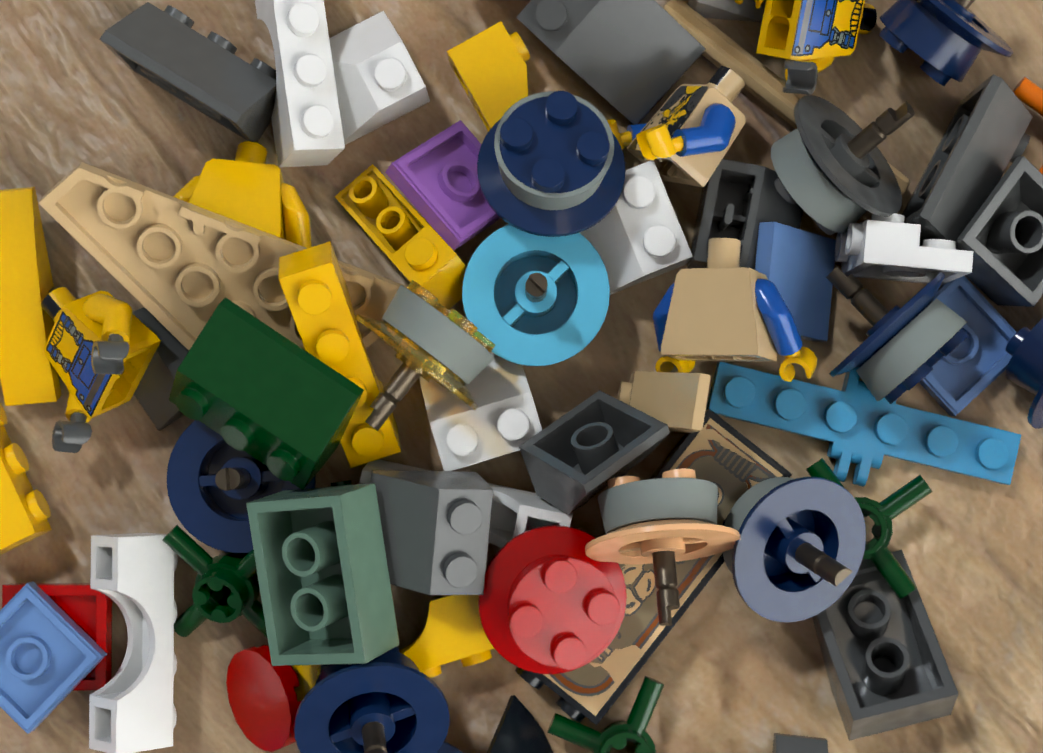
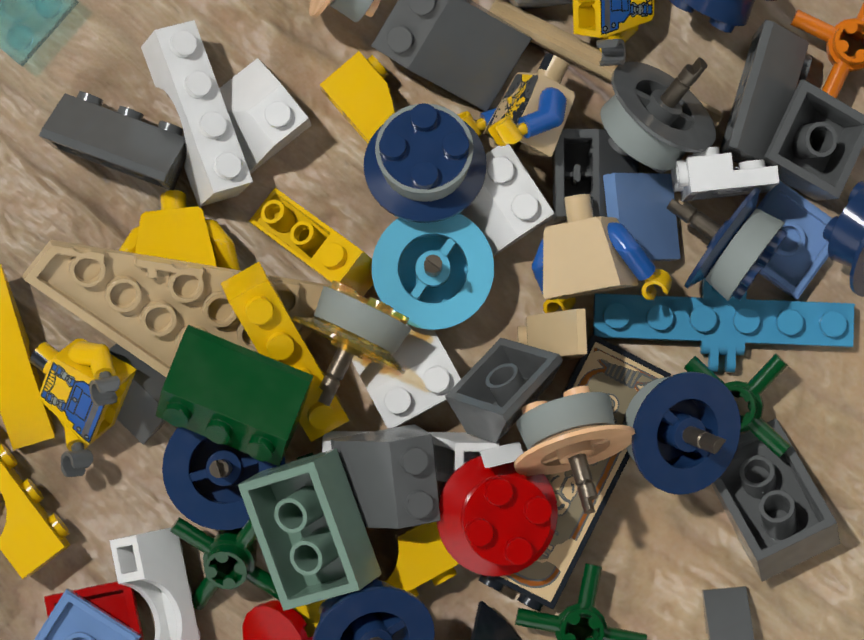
camera: 15 degrees left, 0 degrees up
medium lavender tile [385,120,501,251] -> none
none -> white sticker [480,442,523,468]

